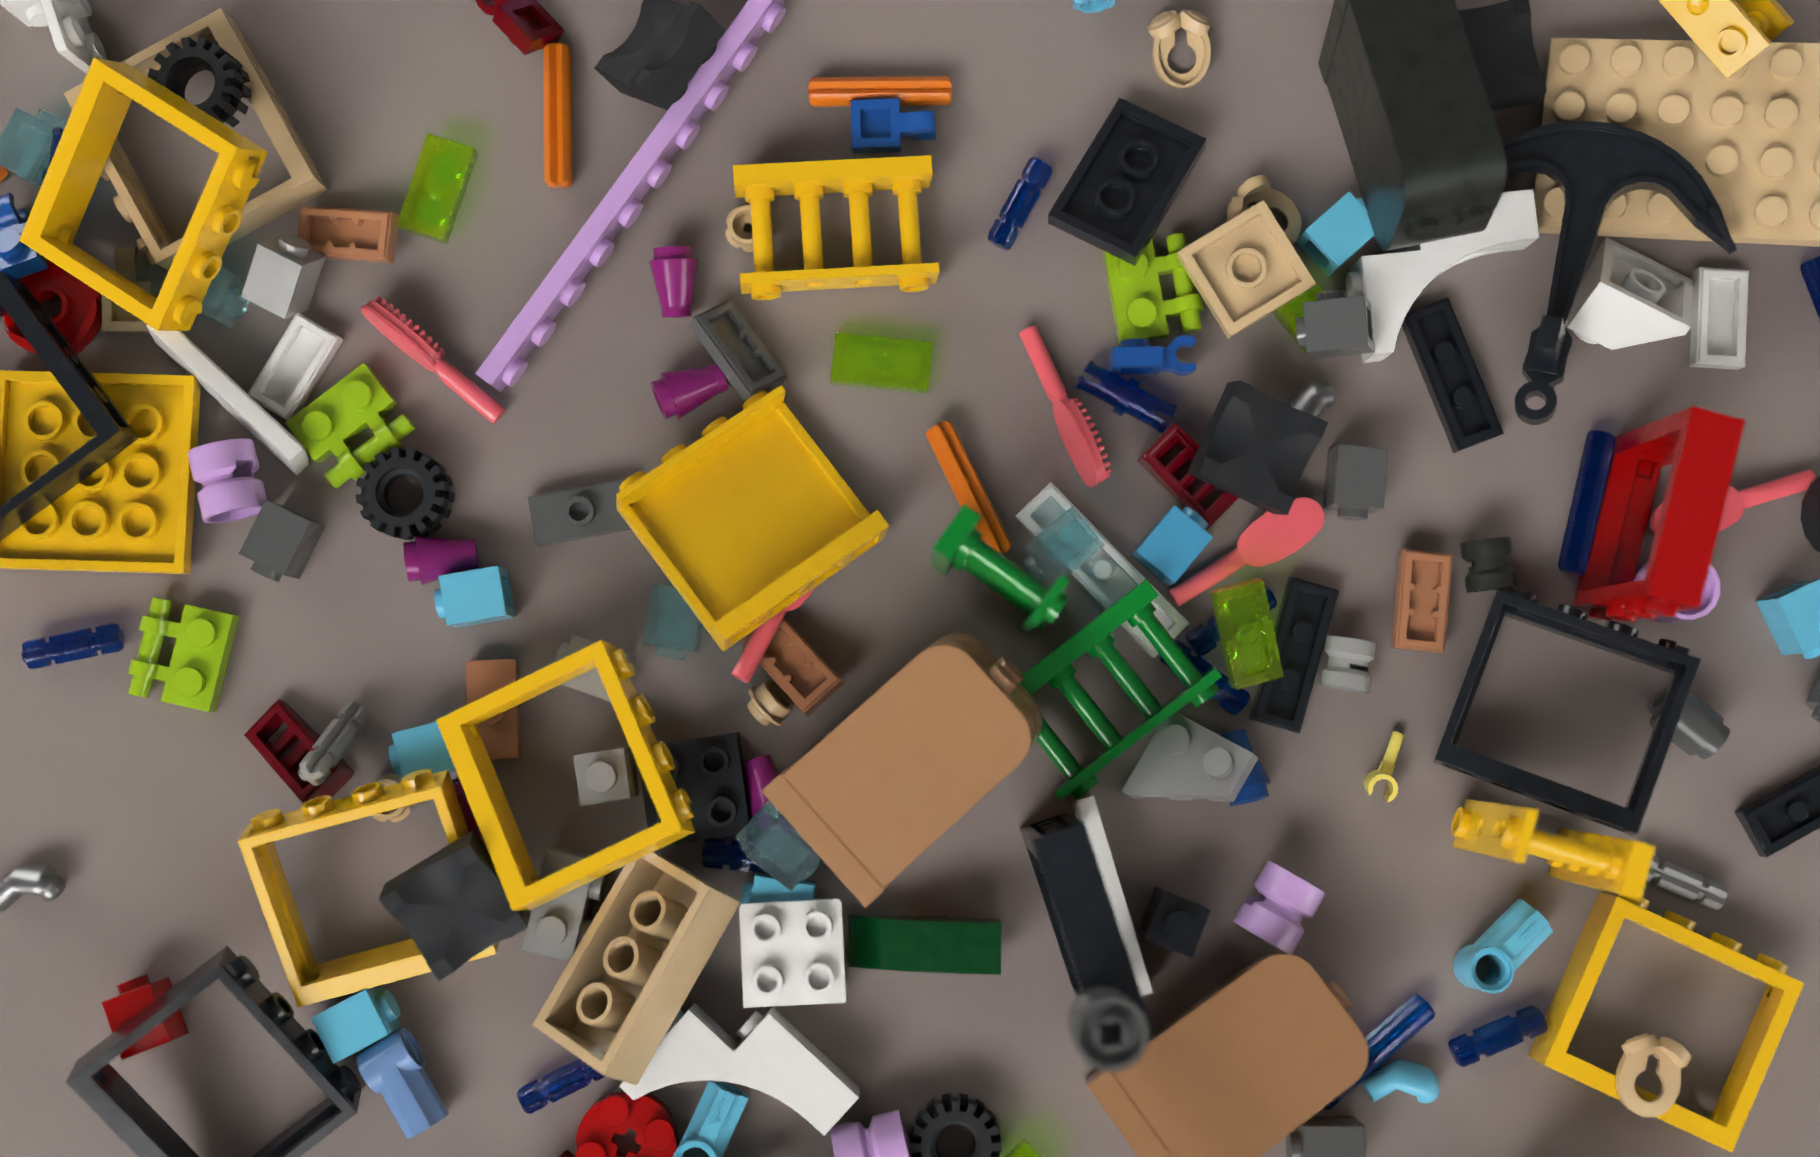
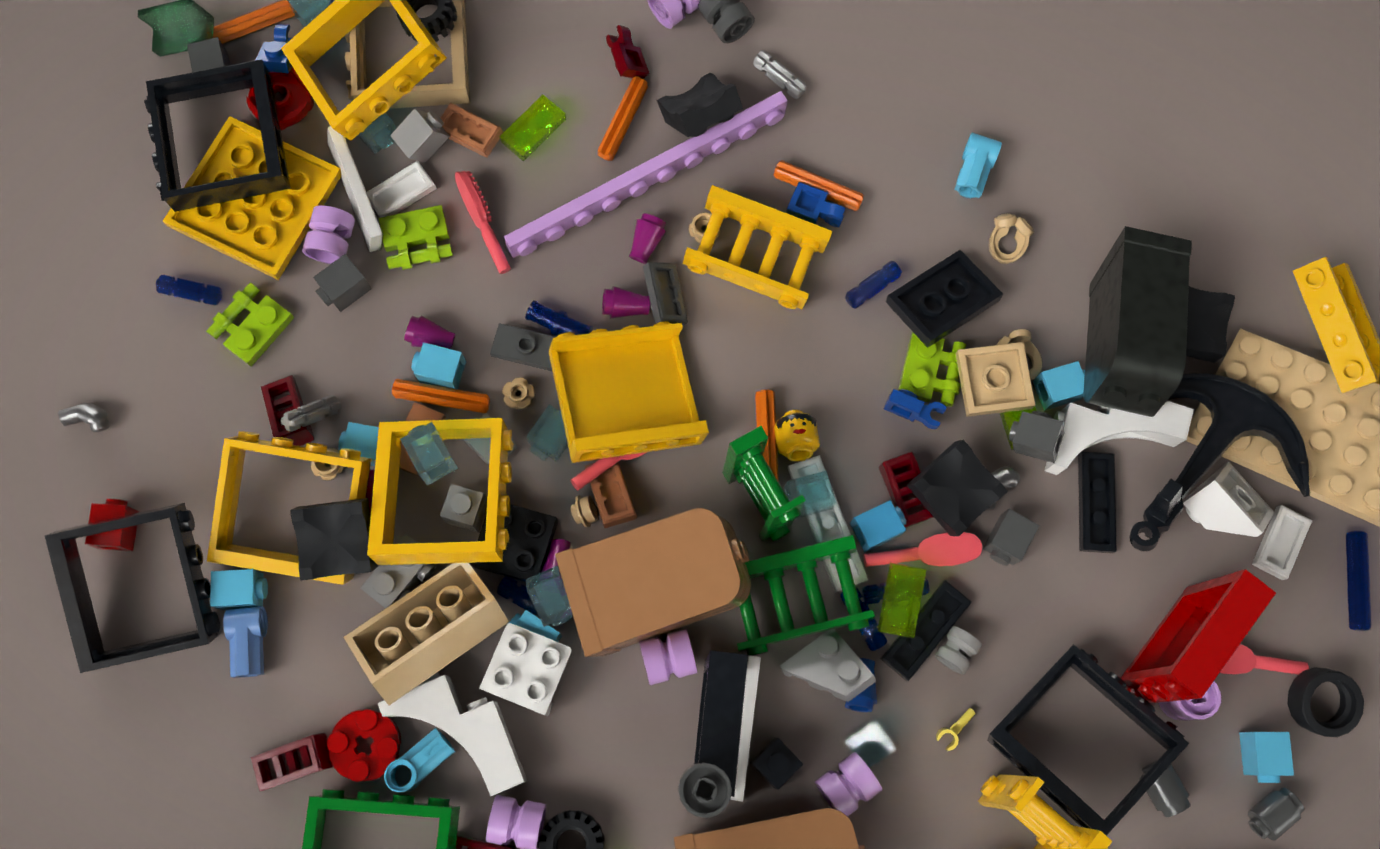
camera: 20 degrees right, 10 degrees down
dark tan plate [102,247,159,334] -> none
black tyre [355,447,454,540] -> none
clear blue axle [517,1059,606,1114] -> none
clear neon green plate [830,332,933,394] -> none
dark green slope [848,915,1001,975] -> none
coral piece [1019,325,1112,488] -> none
clear blue pin [1075,359,1177,434] -> none
nougat plate [1391,549,1453,653] -> none
pearl dark grey wheel [1460,537,1518,593] -> none
clear blue axle [1557,430,1615,575] -> none
none -> orange axle [392,379,490,413]
none -> clear light blue brick [400,422,459,486]
none -> tan plate [502,378,535,409]
none -> clear blue pin [525,300,593,336]
none -> lavender wheel [639,629,697,685]
none -> yellow head [774,410,820,461]
none -> clear light blue slope [845,720,897,768]

